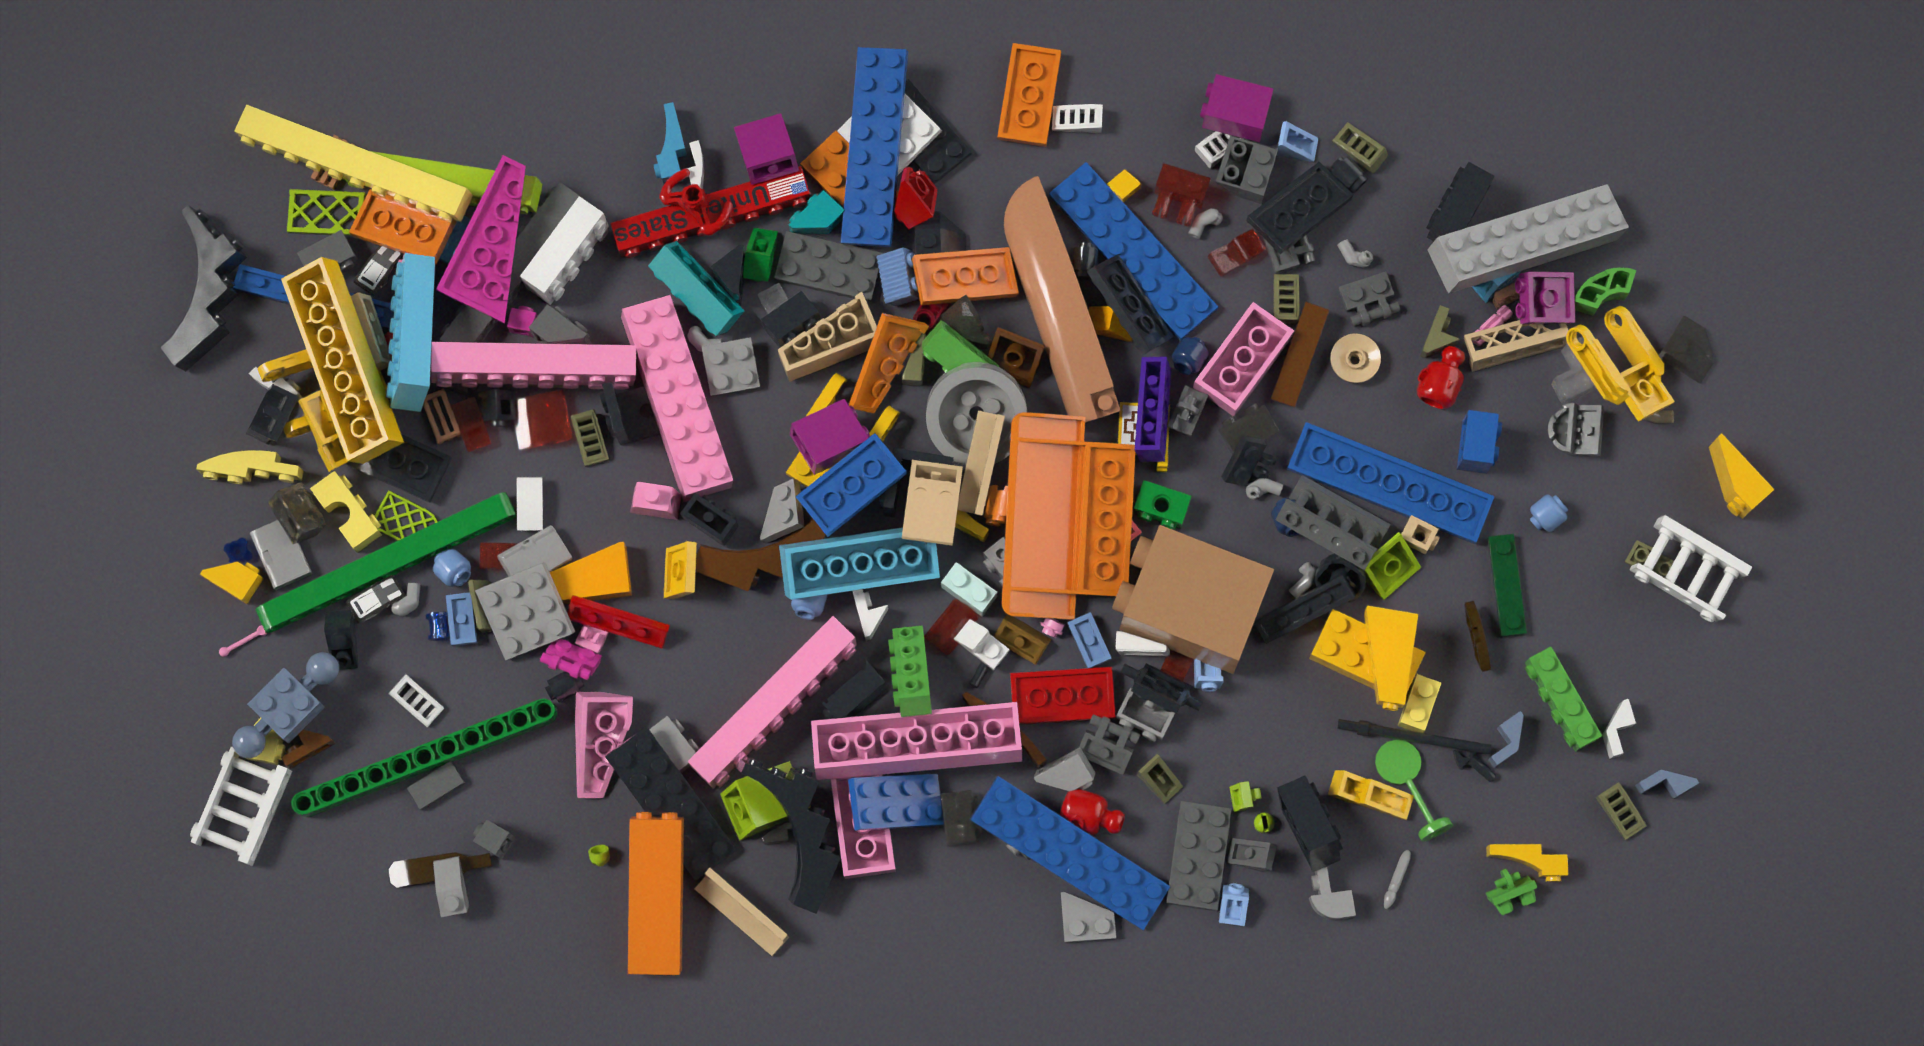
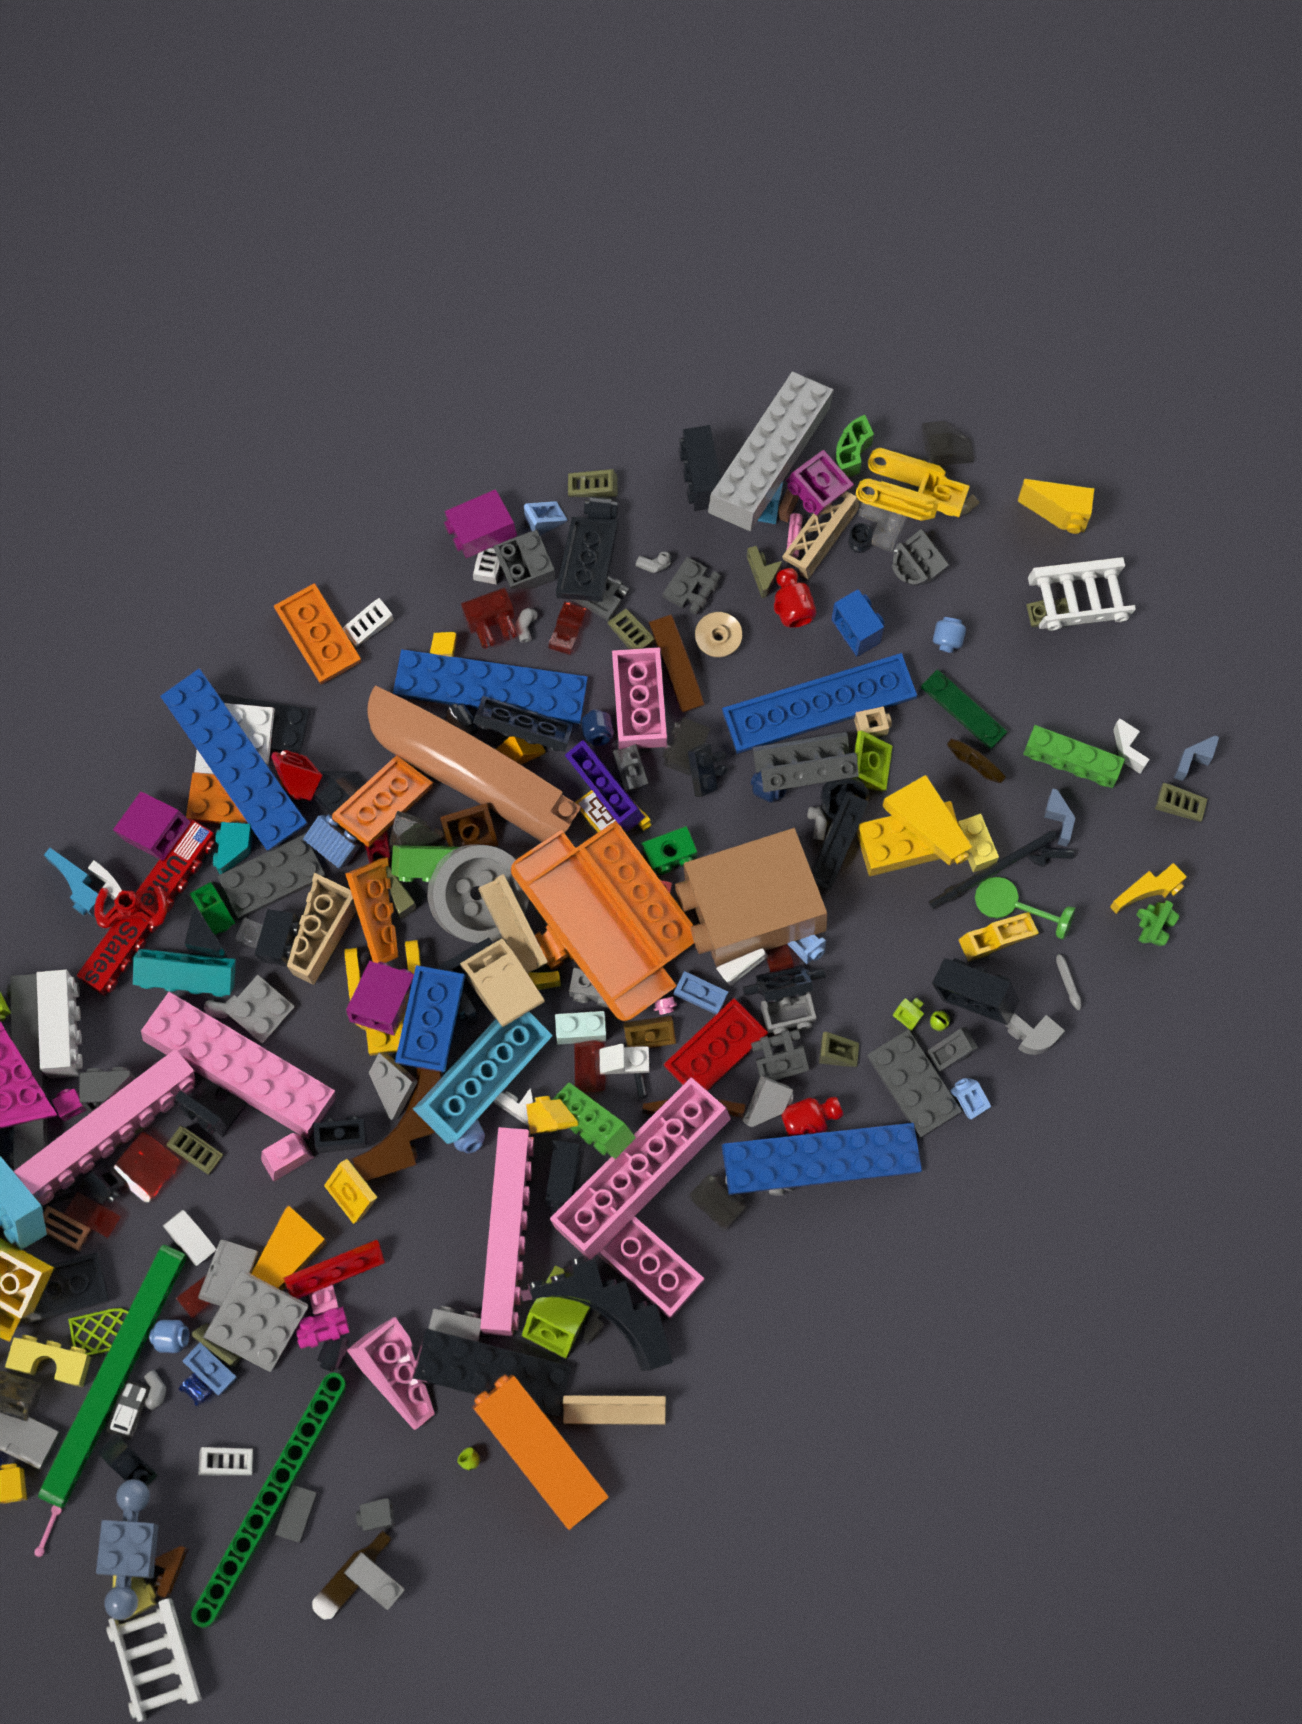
camera: 45 degrees left, 5 degrees down
blue plate [848,774,944,831] -> none
light grey wing [1061,892,1116,943] -> none
light grey arm [1246,478,1283,500] -> none
none -> yellow slope [526,1096,578,1134]
none -> black wheel [848,523,873,553]

